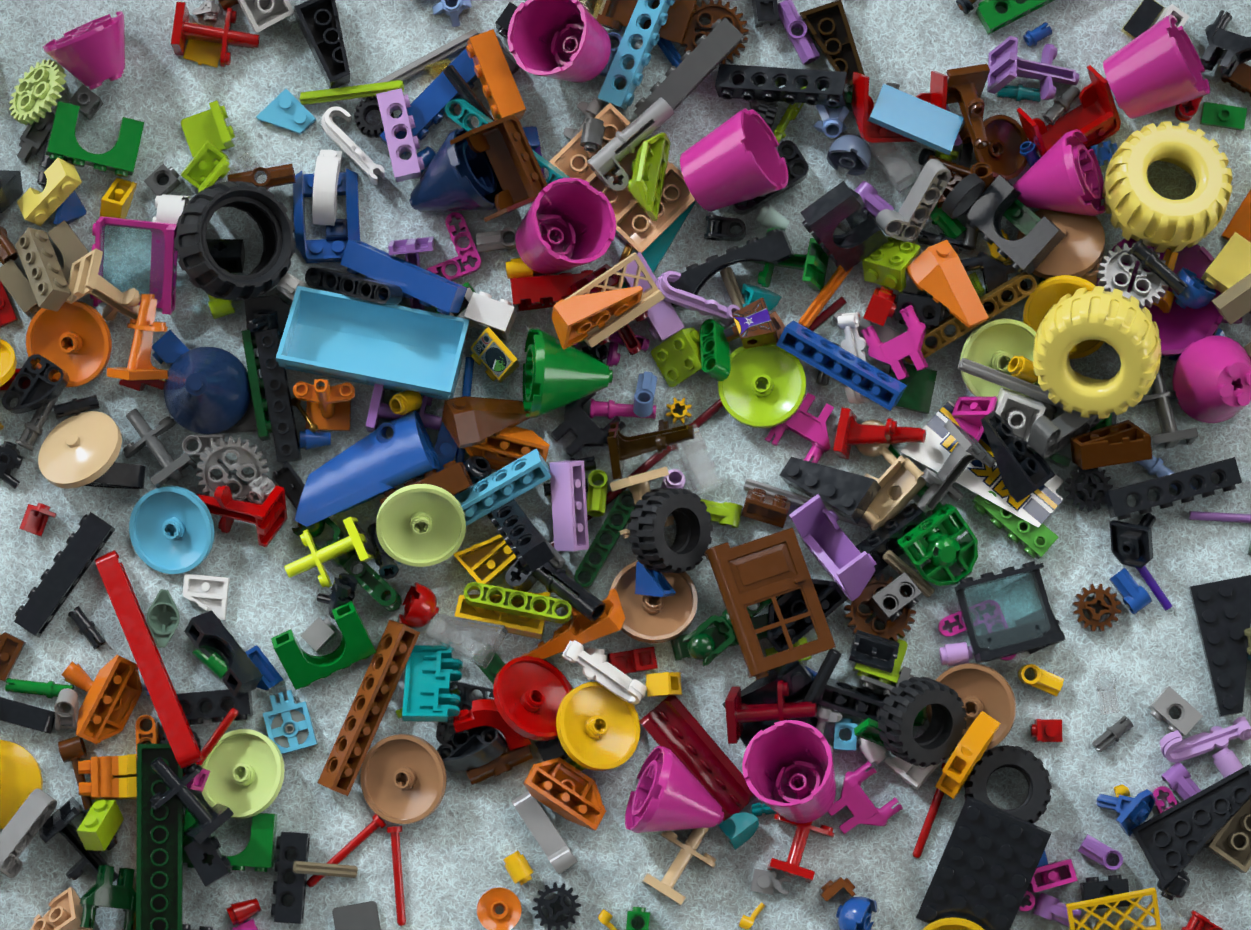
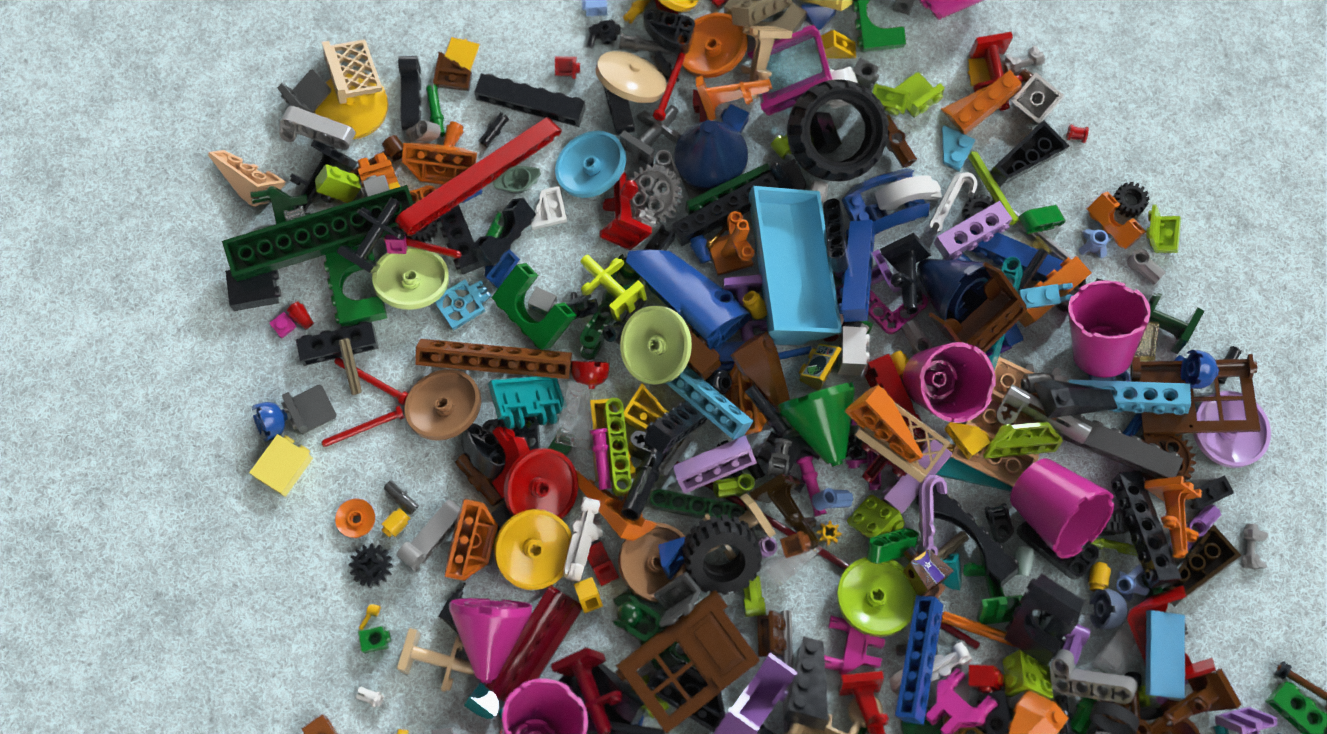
camera: 65 degrees right, 10 degrees down
black brick [183,835,232,887] -> none
none -> clear bush [284,205,306,221]
none -> light grey brick [361,175,390,198]
none -> dark grey axle [384,480,419,514]
none -> black piece [439,582,466,635]
none -> dark pink pin [589,428,612,490]
none -> red bar [653,53,685,121]
none -> dark grey bracket [654,572,701,627]
none -> black pin [745,384,792,438]
none -> dark grey connector [766,438,792,477]
none -> dark orange bracket [780,531,811,559]
none -> black piece [880,232,931,314]
none -> orange wedge [941,70,1022,135]
none -> yellow slope [944,422,991,460]
none -> green beam [1018,205,1066,234]
none -> medium azure hinge [1018,283,1074,309]
none -> black wedge [1034,380,1118,419]
none -> yellow brick [1088,562,1111,592]
none -> orange piece [1144,476,1202,558]

